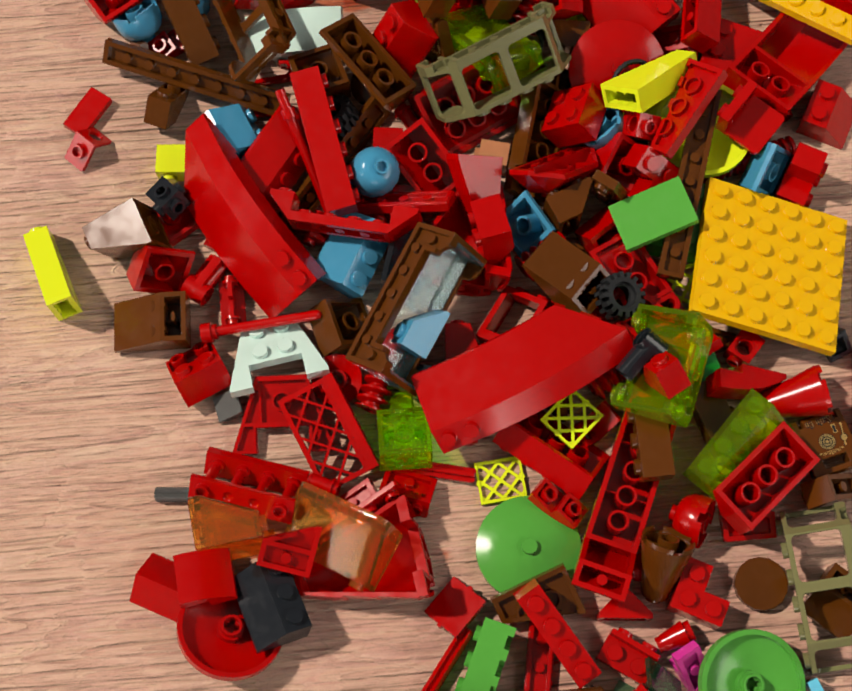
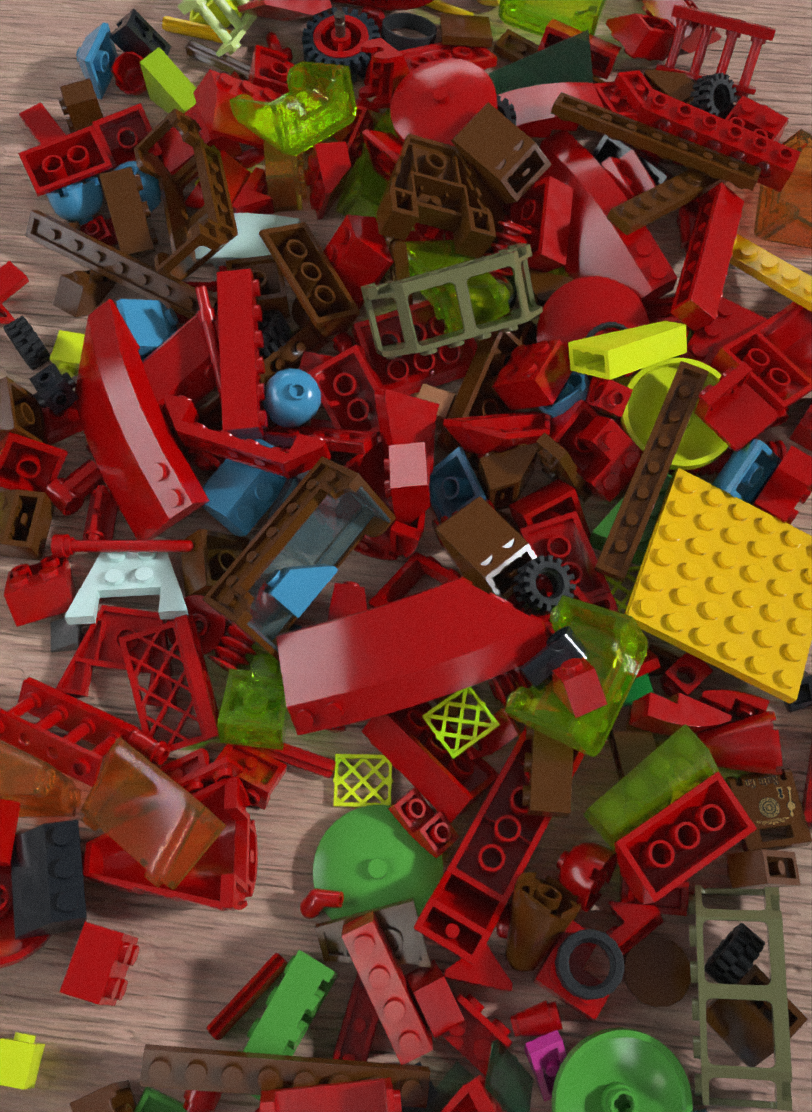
camera: 10 degrees right, 5 degrees down
red wing [256,525,323,578] -> none
red piece [424,576,487,639] -> none
bright green tile [608,176,699,253] -> none
red wing [650,58,728,159] -> none
none -> black tyre [3,316,50,371]
none -> red brick [59,922,140,1006]
none -> red arm [300,888,344,919]
none -> red slope [404,960,465,1038]
none -> black tyre [555,929,625,1000]
none -> red slope [600,901,664,960]
none -> red slope [698,690,770,719]
none -> black tyre [704,923,765,984]

